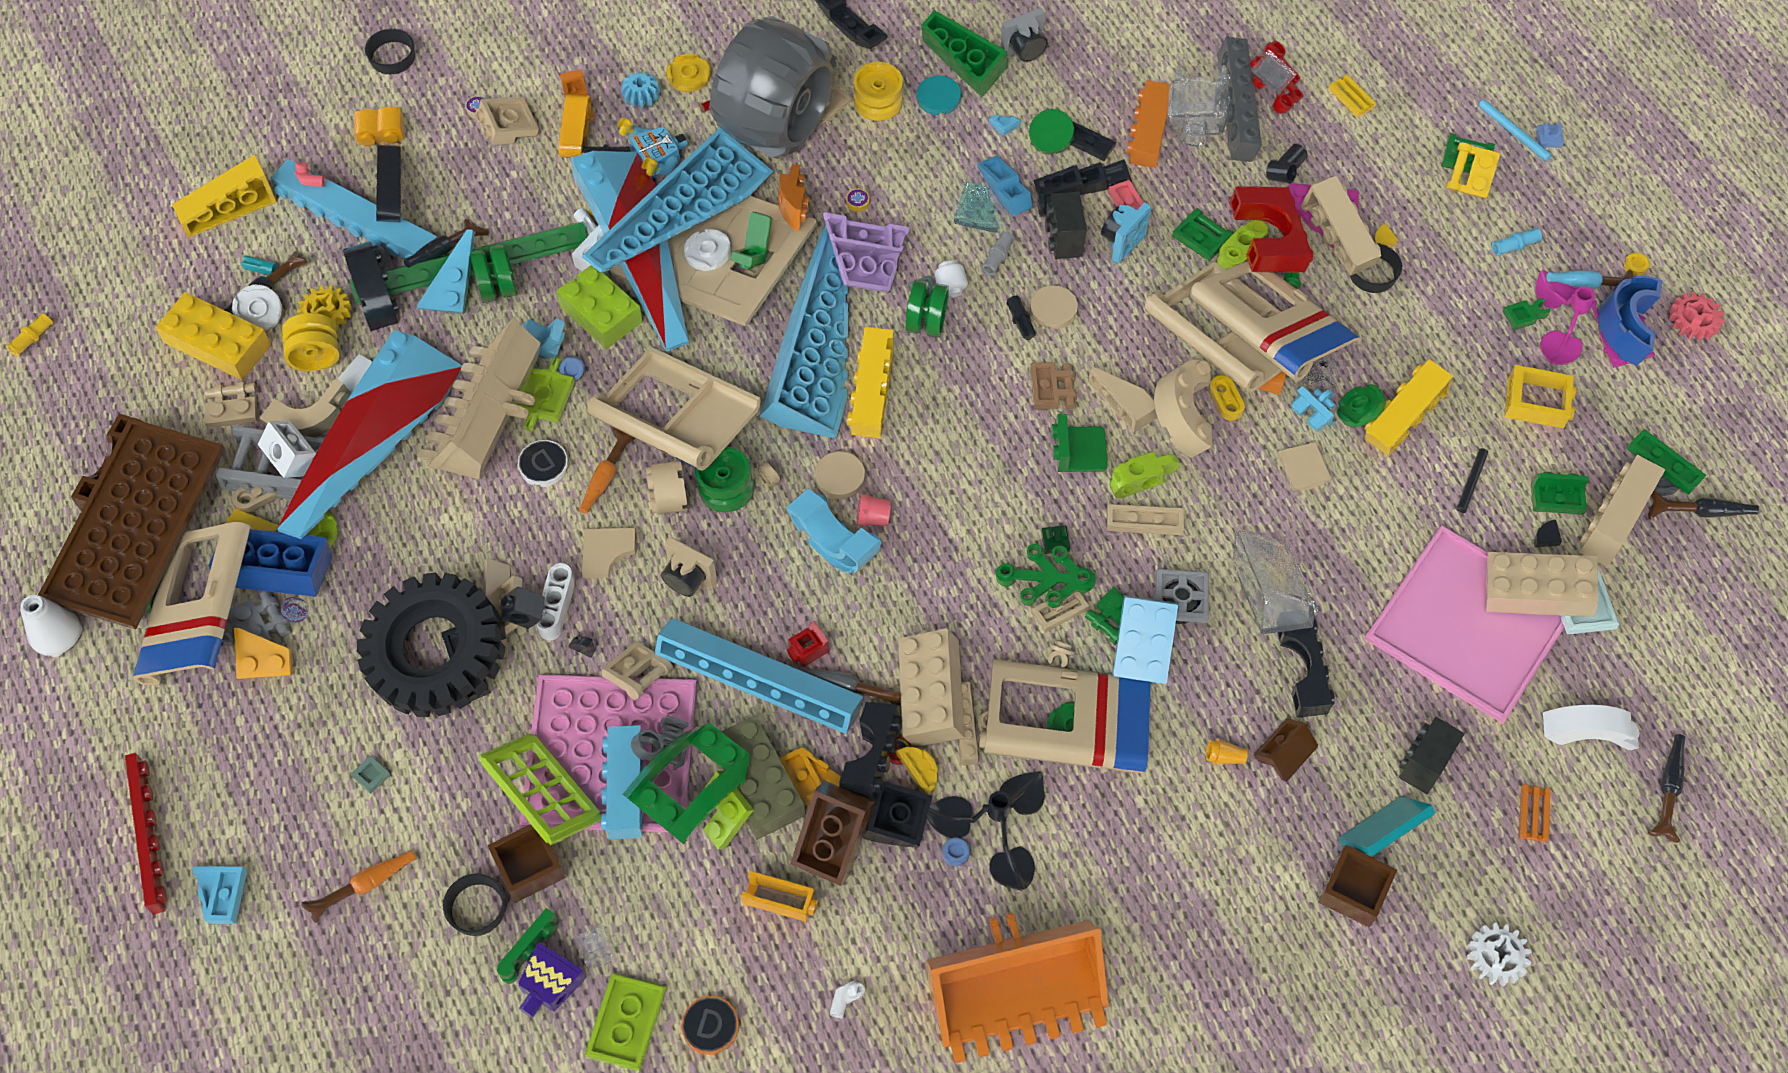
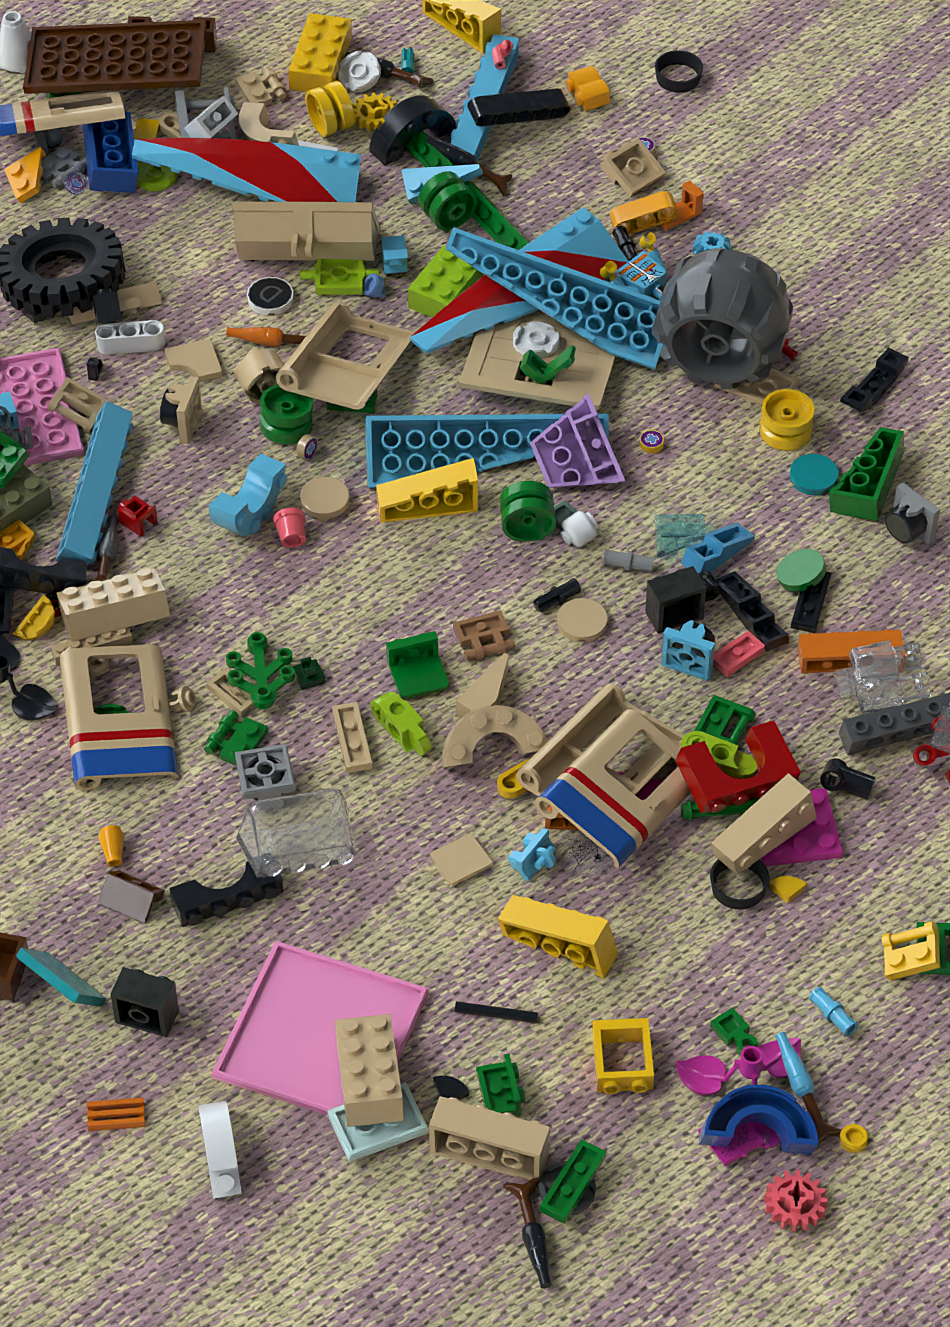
camera: 75 degrees right, 10 degrees down
orange slope [778,164,809,231] -> none
medium azure tile [989,115,1021,136] -> none
medium azure brick [1113,595,1178,684] -> none
green tile [1337,384,1386,427] -> none
piece [1647,734,1686,843] -> none

